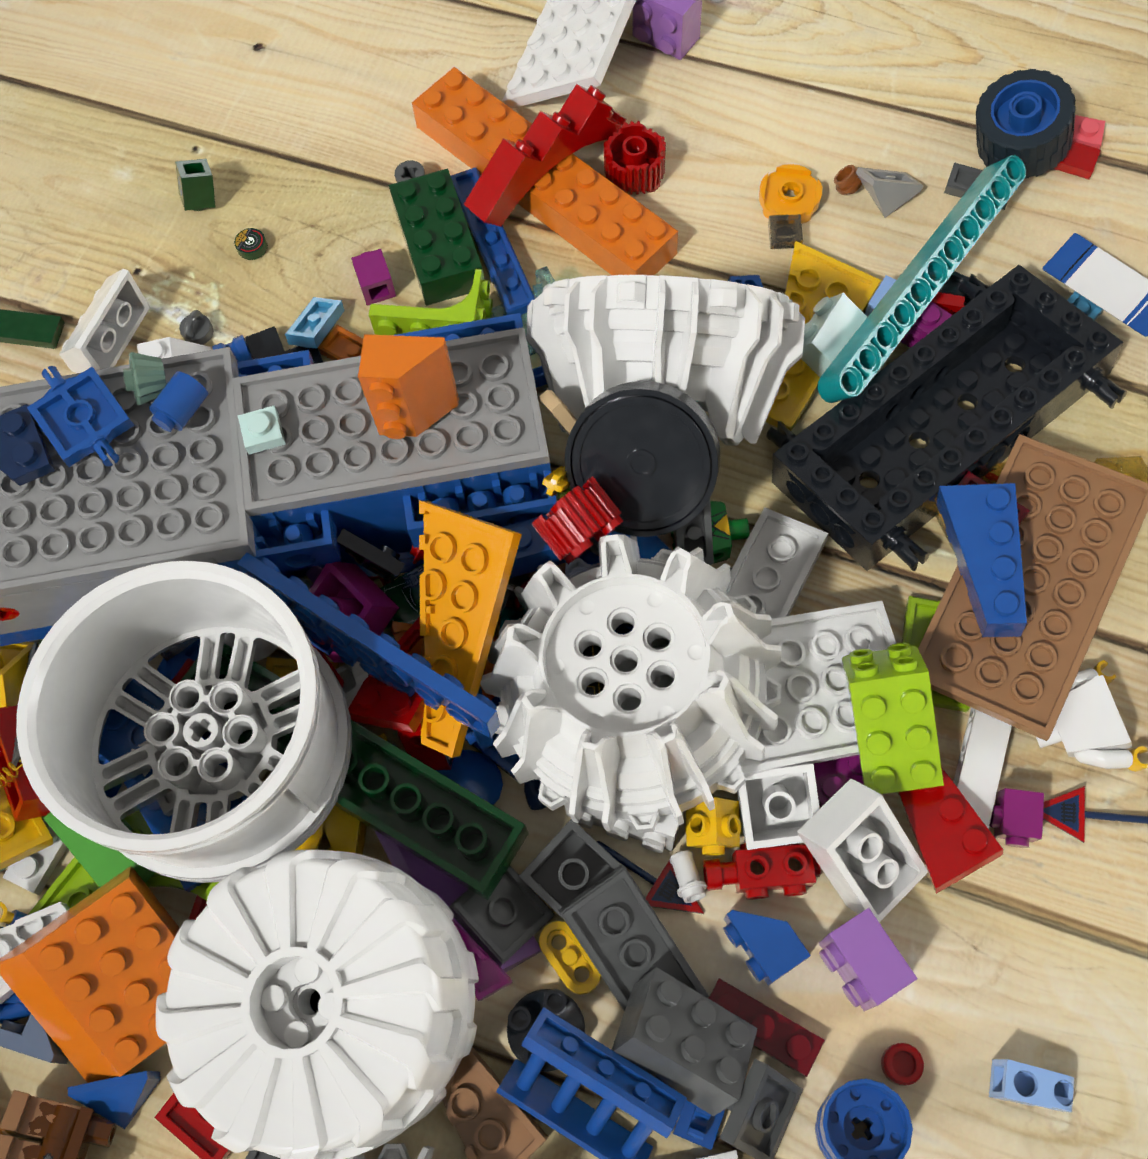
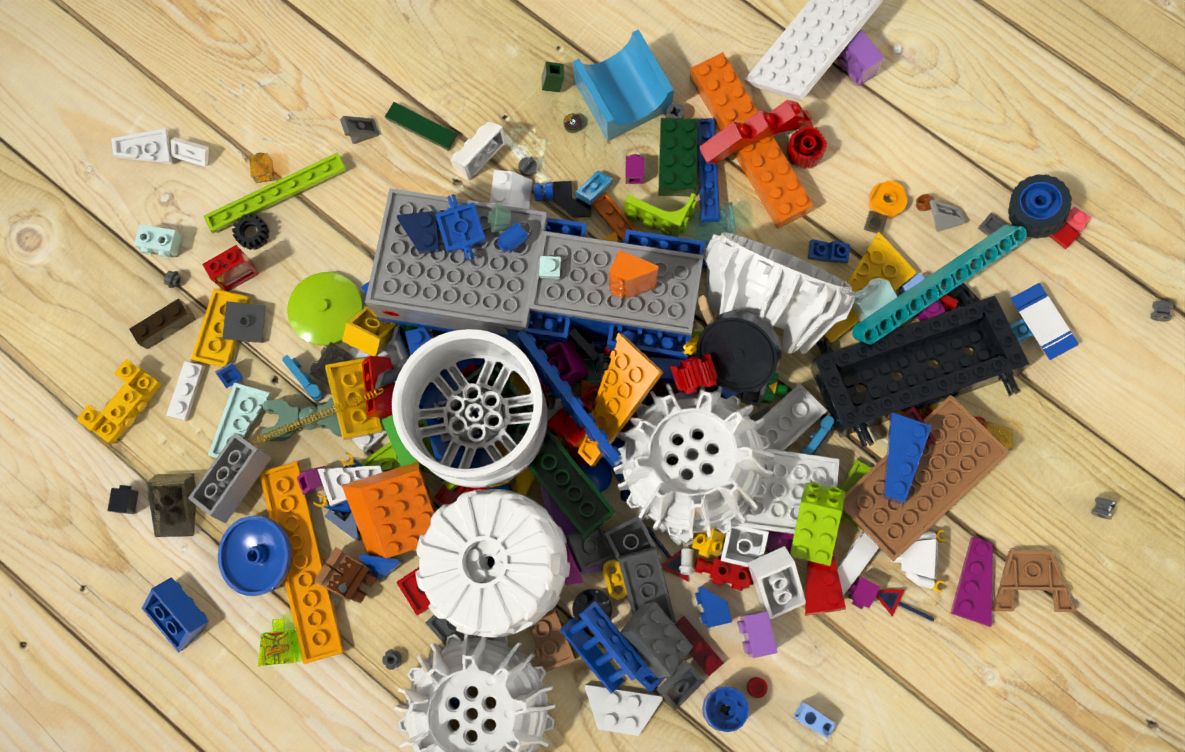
camera: 20 degrees right, 10 degrees up
none -> dark azure piece [573,29,674,141]
none -> dark azure hinge [799,415,834,455]

